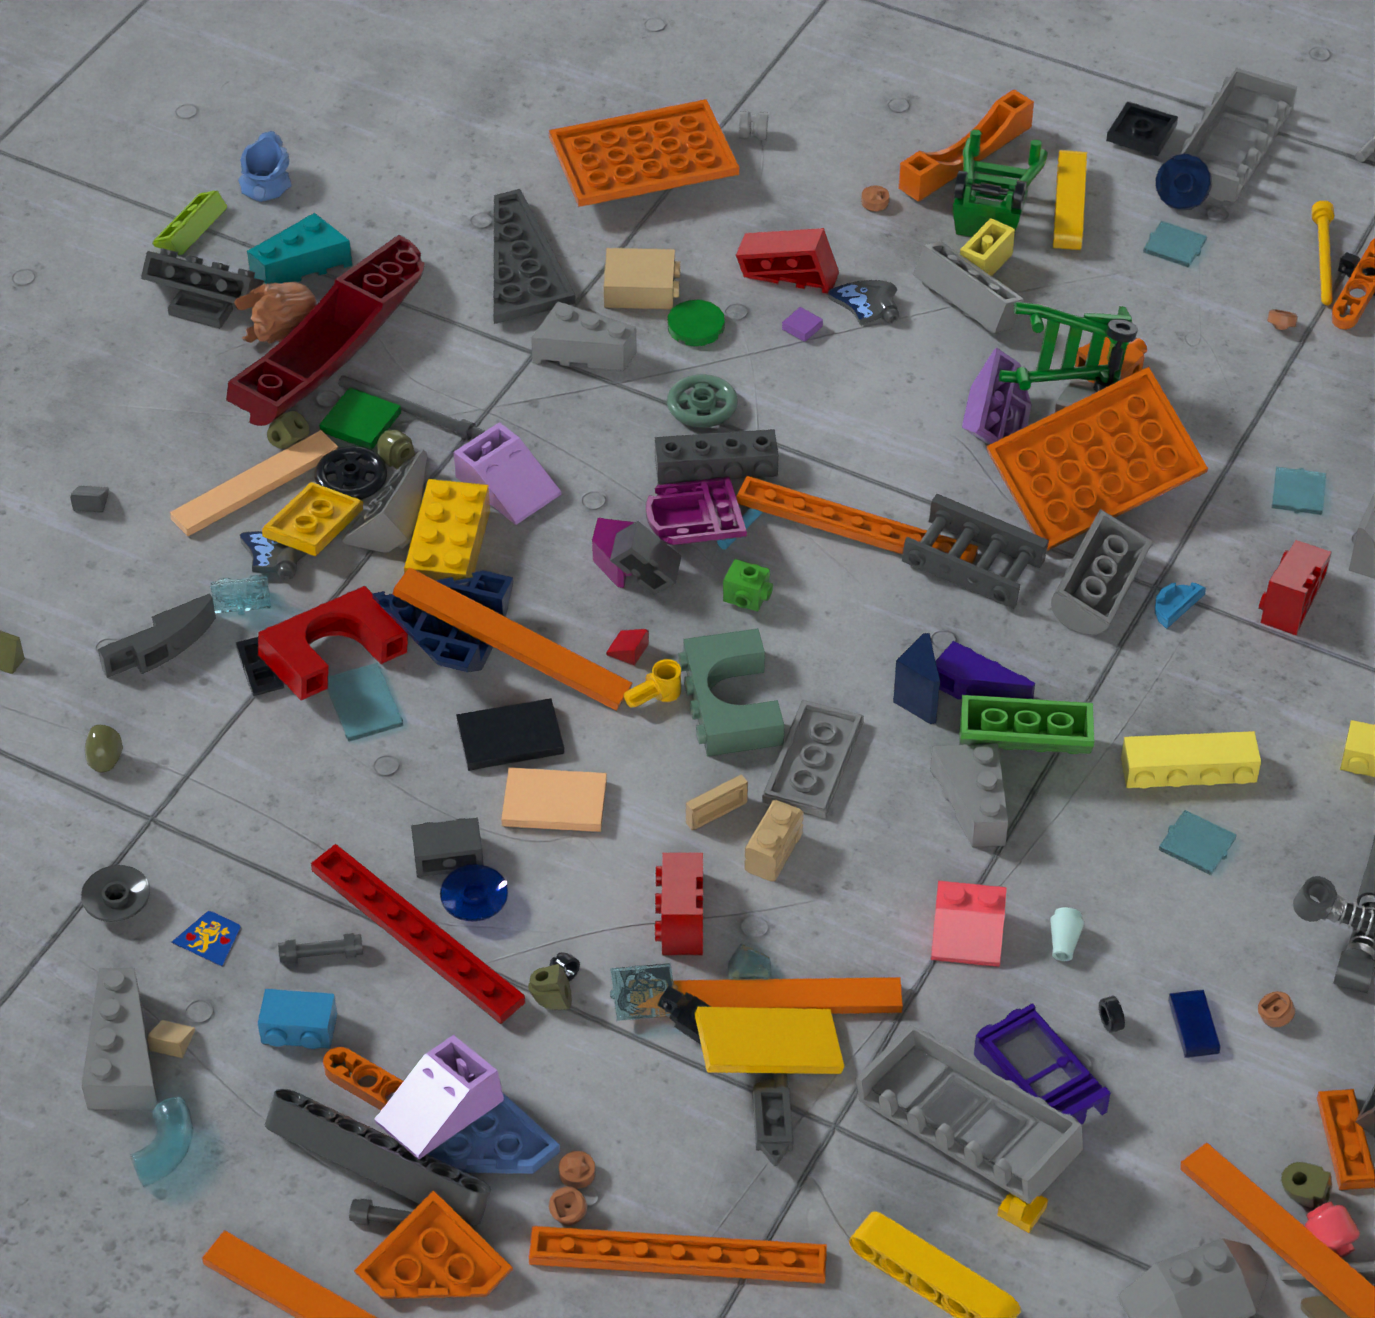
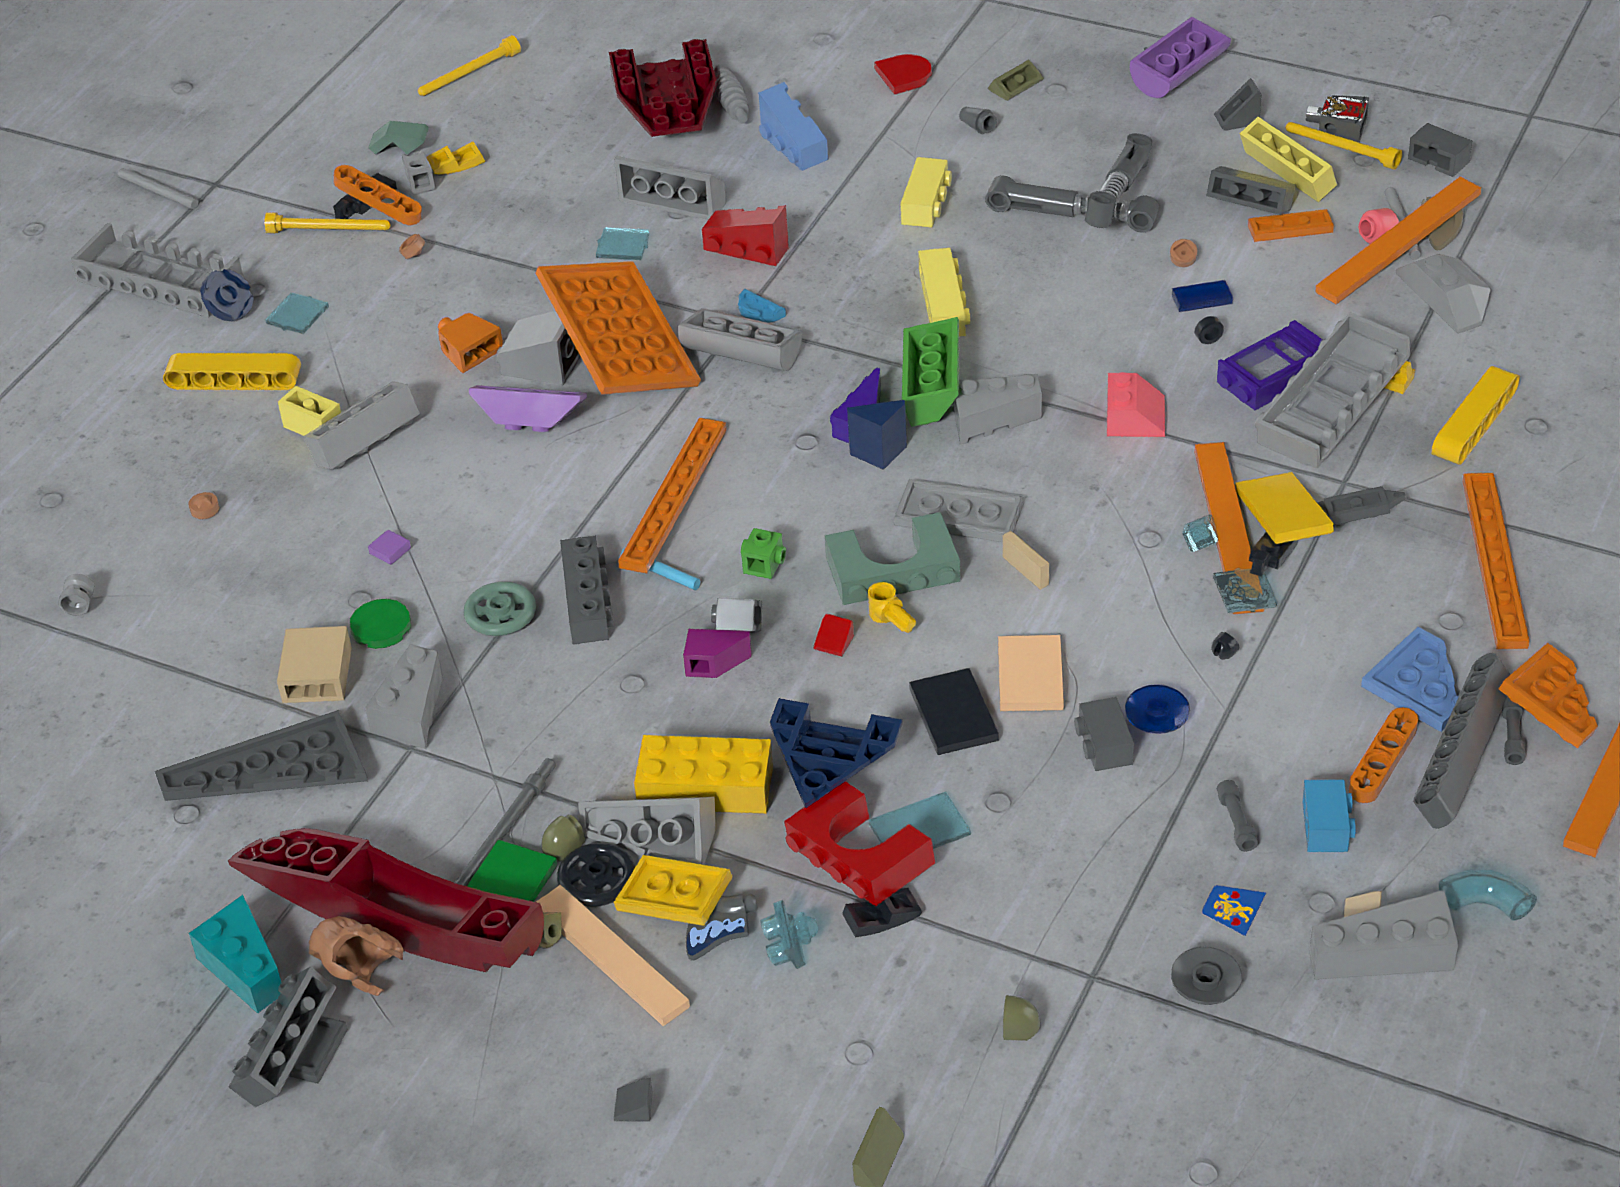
camera: 90 degrees left, 5 degrees down
dark grey slope [98,593,216,678] -> none
lime slope [152,190,227,256] -> none
medium blue piece [238,131,292,202] -> none
red plate [311,844,525,1024] -> none
slope [375,1035,504,1160] -> none
orange tile [393,567,633,711] -> none
lavender slope [454,422,561,525] -> none
olive piece [528,964,572,1010] -> none
orange piece [549,99,739,207] -> none
nougat tile [549,1186,587,1225] -> none
nougat tile [559,1151,595,1189] -> none
magenta slope [646,477,747,545] -> none
red wedge [655,852,703,955] -> none
red wedge [736,228,839,294] -> none
tan brick [744,800,804,882] -> none
dark grey arm [828,280,899,325] -> none
orange arch [899,89,1034,202] -> none
dark grey fence [902,494,1049,609] -> none
green hand [953,130,1048,237] -> none
green hand [999,302,1138,392] -> none
light aqua cone [1050,907,1084,961] -> none
black plate [1106,101,1178,157] -> none
clear light blue piece [1159,810,1237,875] -> none
olive piece [1281,1162,1332,1209] -> none

